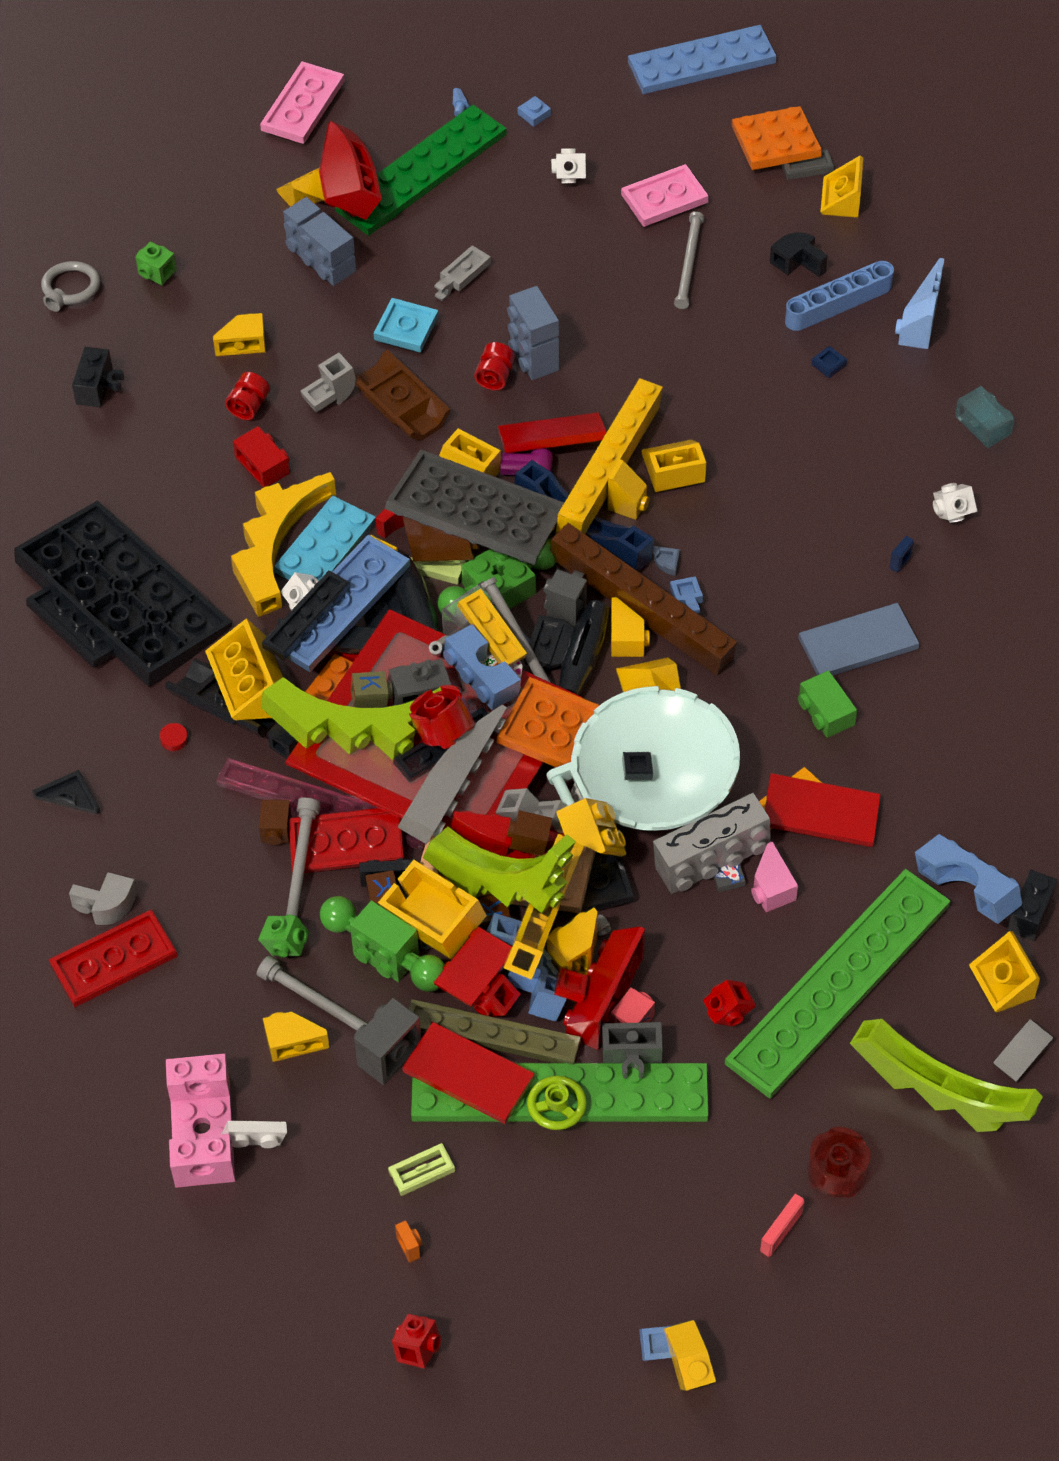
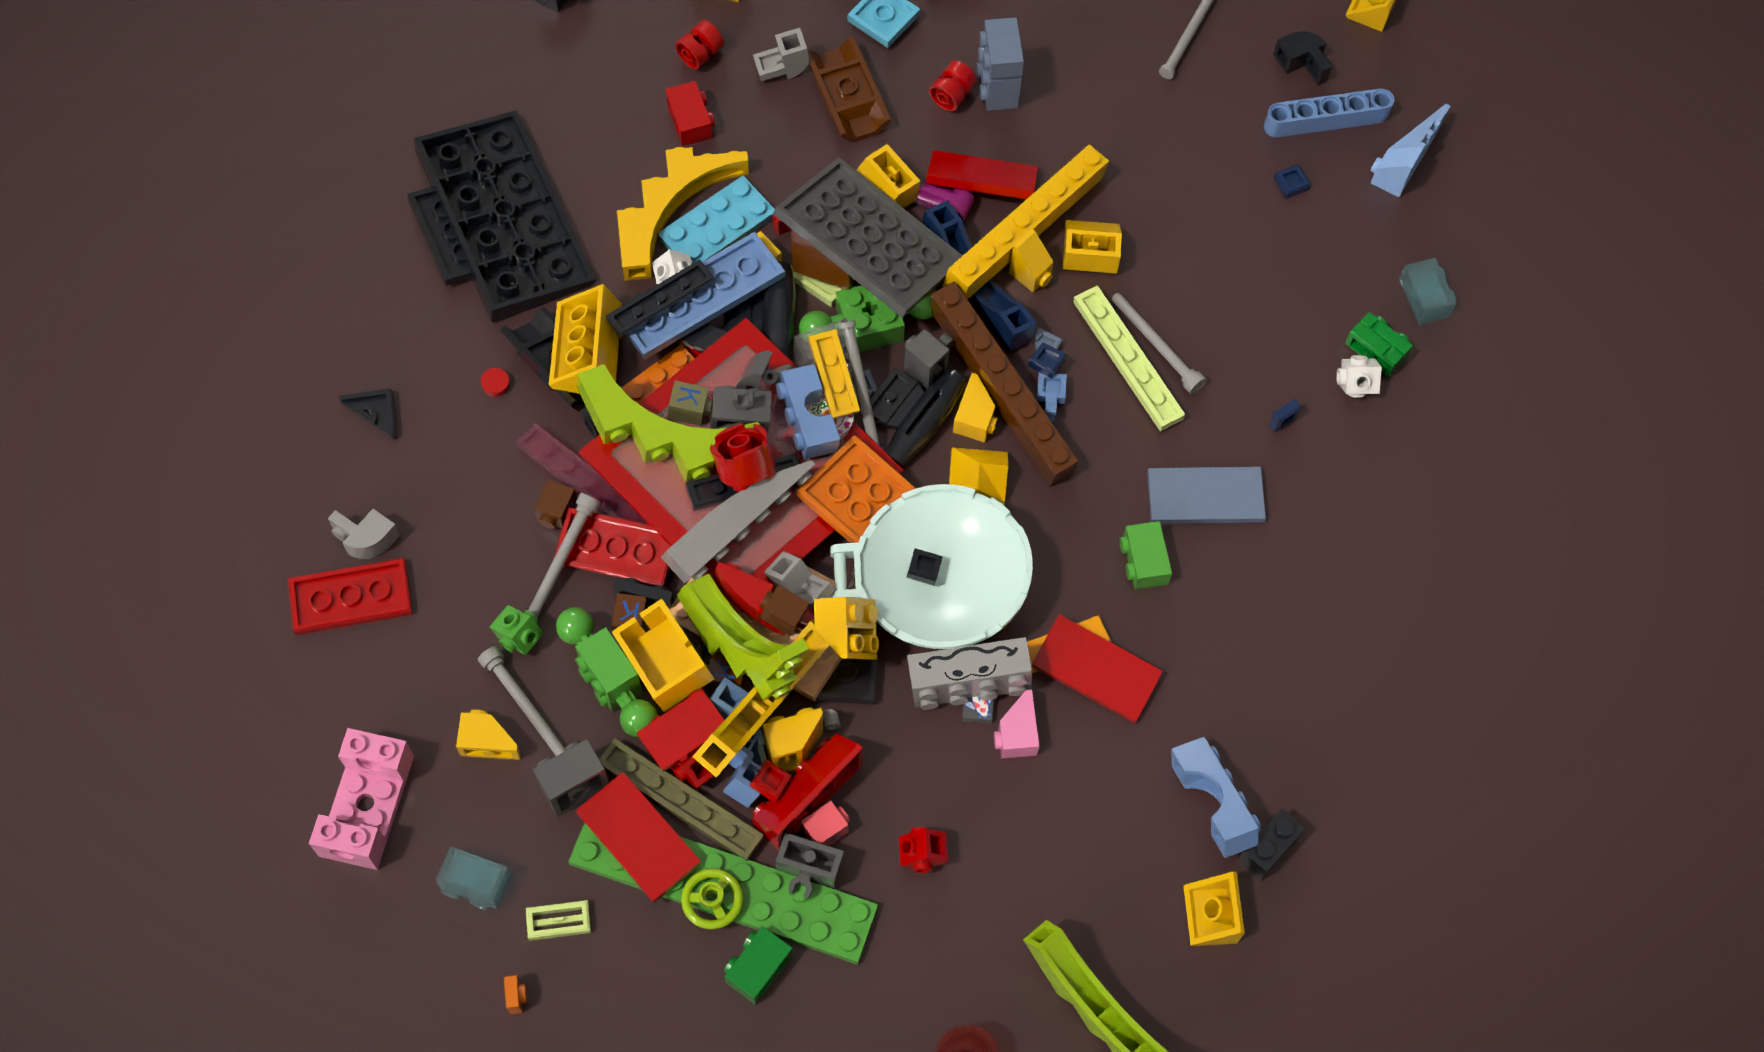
camera: 15 degrees right, 10 degrees up
white plate [221,1121,287,1148] -> none
bright green plate [725,869,951,1099] -> none
light grey slope [993,1019,1053,1082] -> none
none -> clear light blue brick [436,846,512,910]
none -> green brick [724,926,793,1005]
none -> dark grey slope [735,350,773,389]
none -> dark blue tile [1028,342,1067,379]
none -> yellowish green plate [1073,285,1185,432]
none -> light grey piece [1112,293,1207,395]
none -> green brick [1345,312,1413,377]

